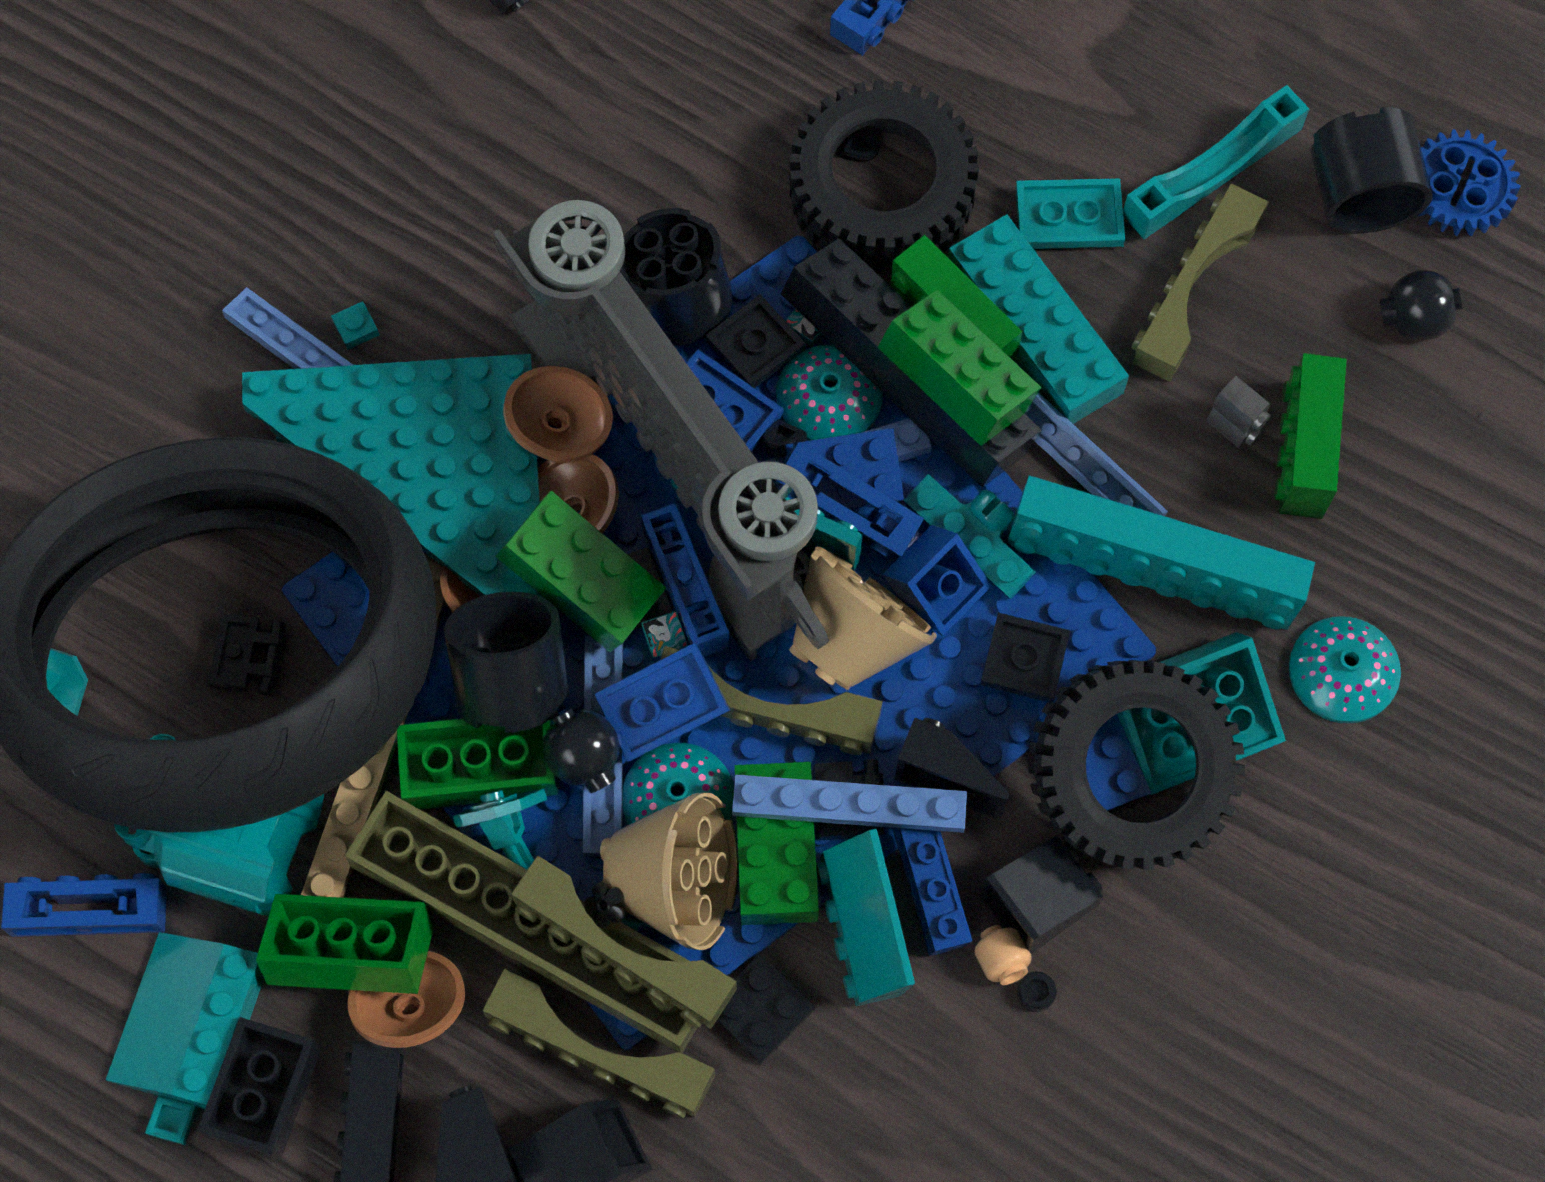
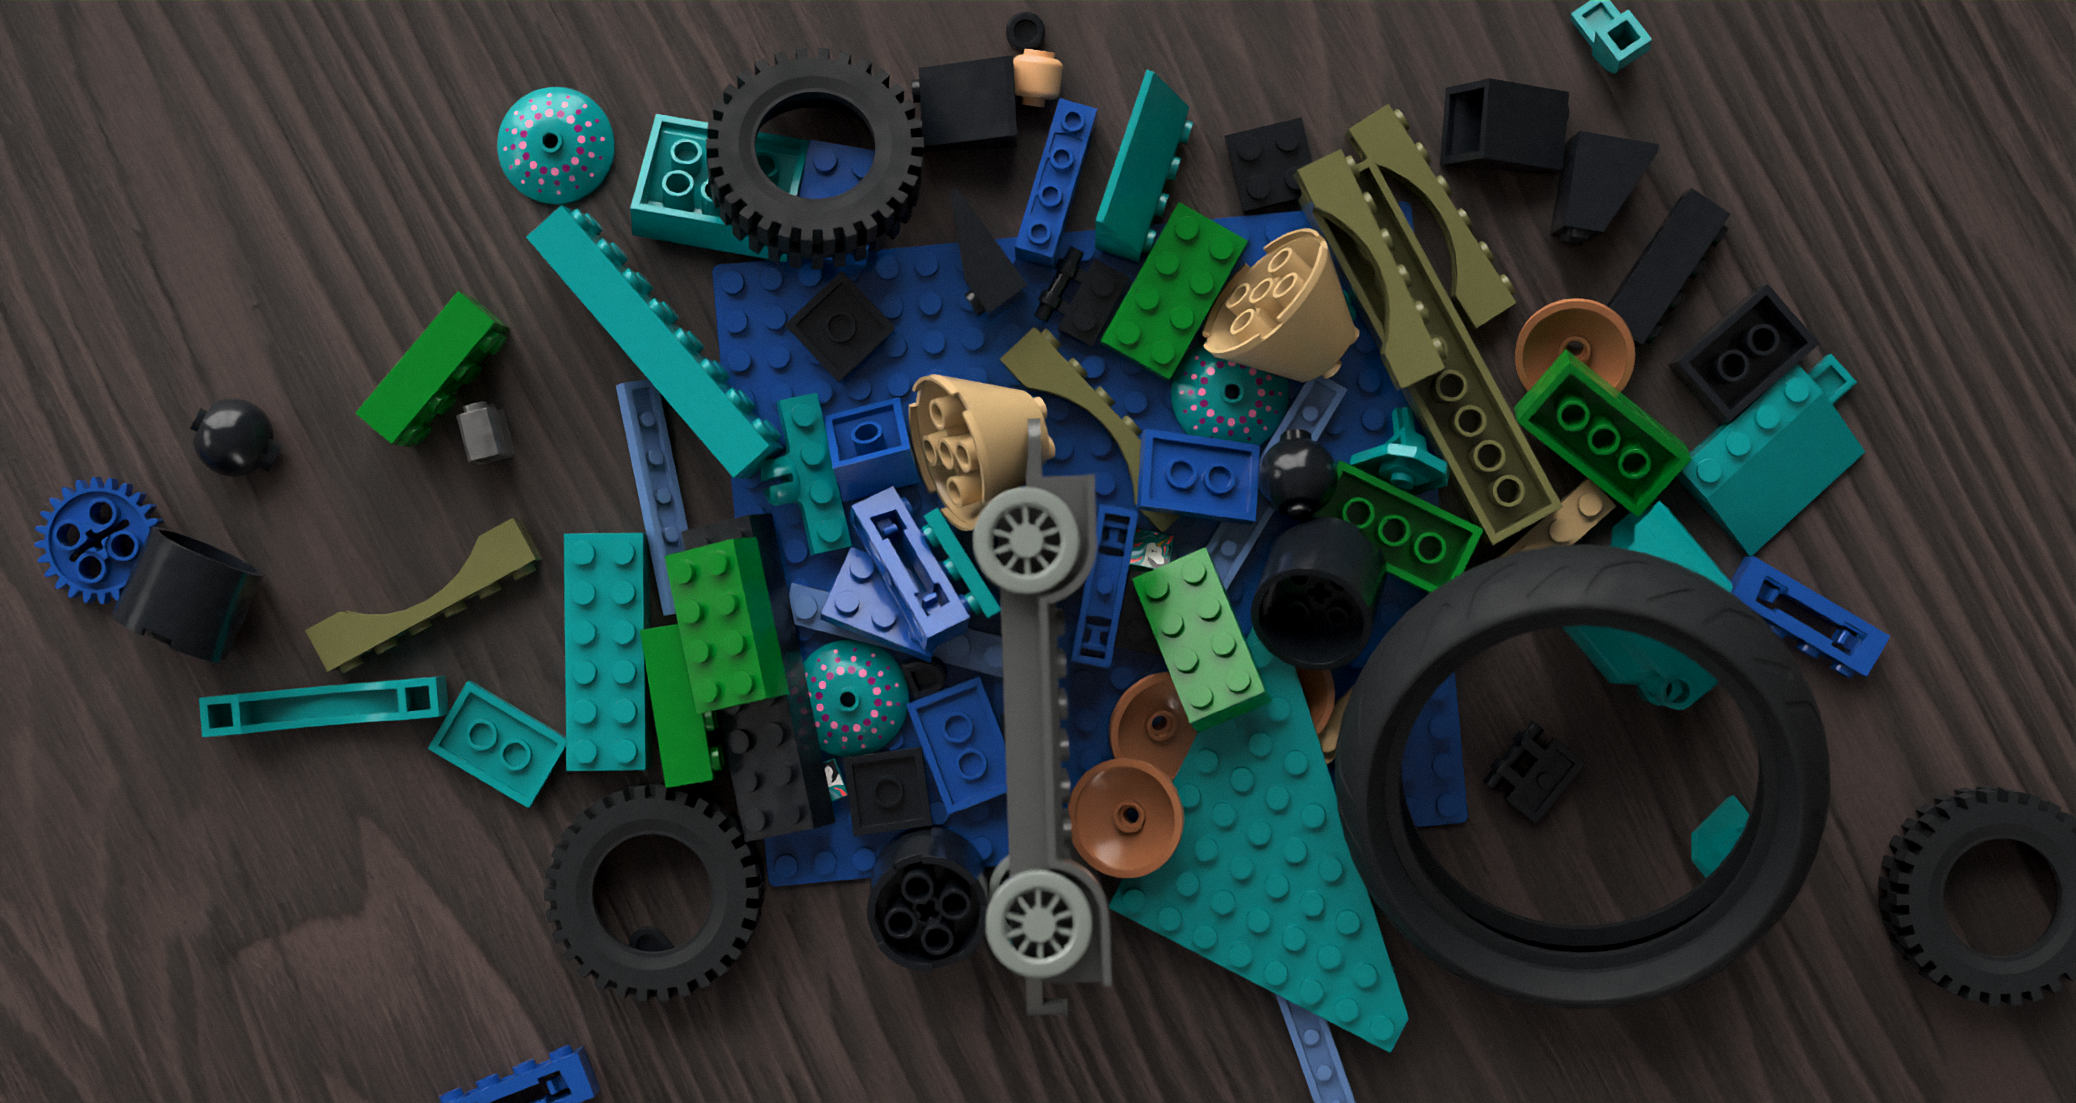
camera: 145 degrees left, 20 degrees up
teal plate [331,301,379,350] -> none
black plant [585,882,625,928] -> none
medium blue plate [732,775,967,833] -> none

